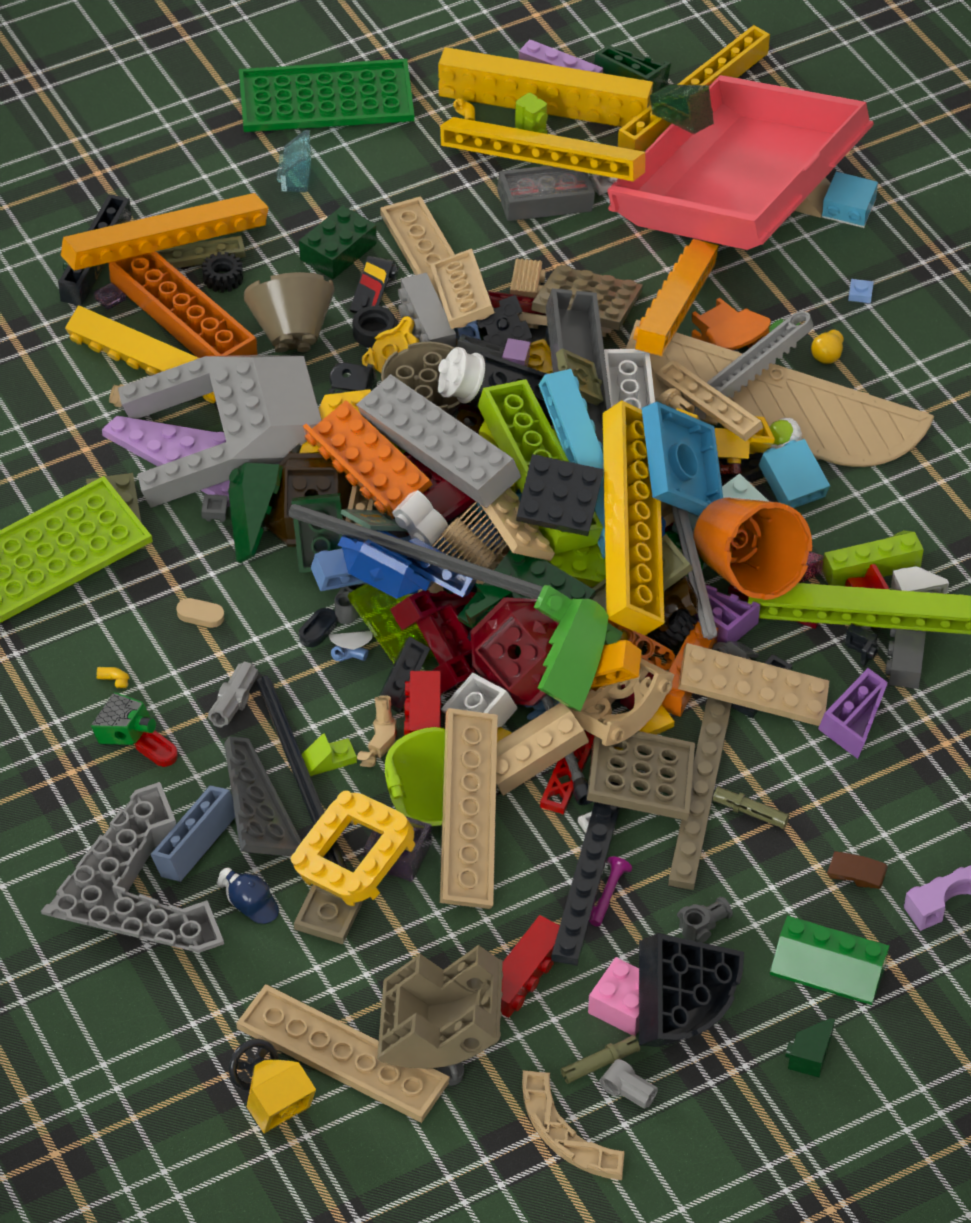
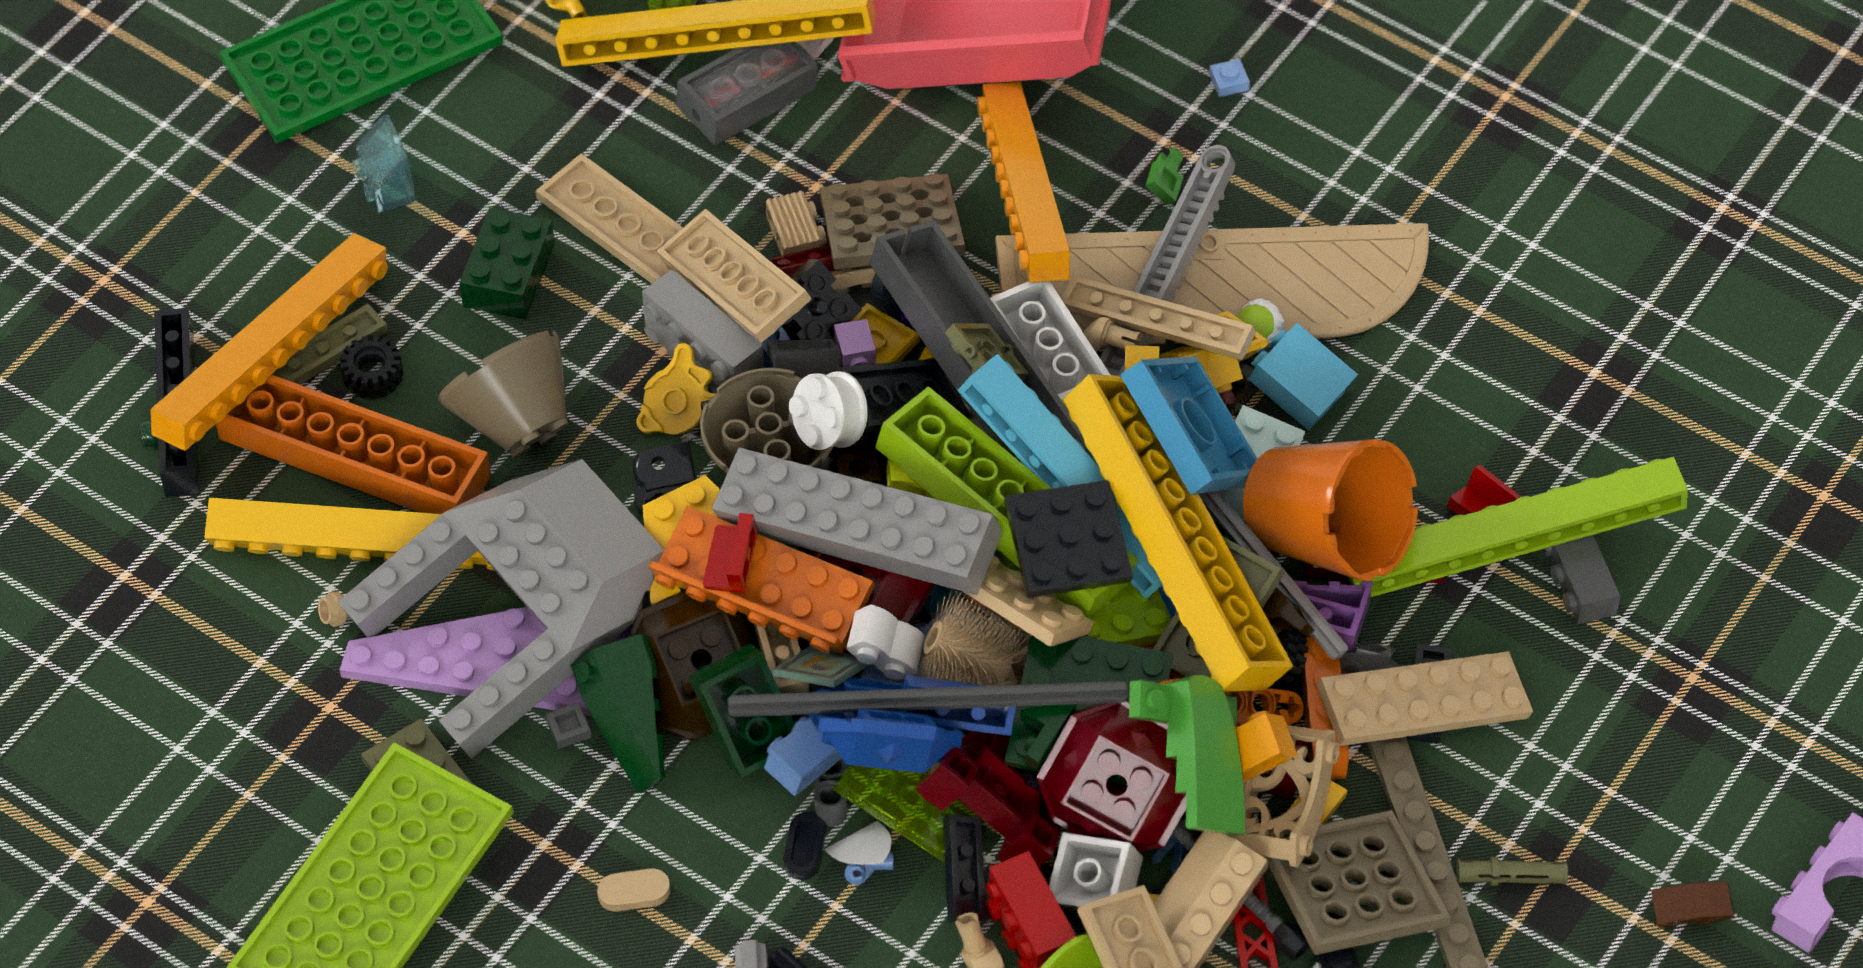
camera: 25 degrees left, 5 degrees up
tile [94,282,126,310] -> none
black door [350,255,399,313] -> none
black tyre [352,306,396,348] -> none
orange piece [692,298,771,350] -> none
yellow piece [811,330,844,364] -> none
medium lavender wedge [818,668,888,759] -> none
lime wedge [822,530,924,586] -> none
black bracket [845,623,879,666] -> none
white slope [891,566,949,594] -> none
none -> red panel [703,513,758,593]

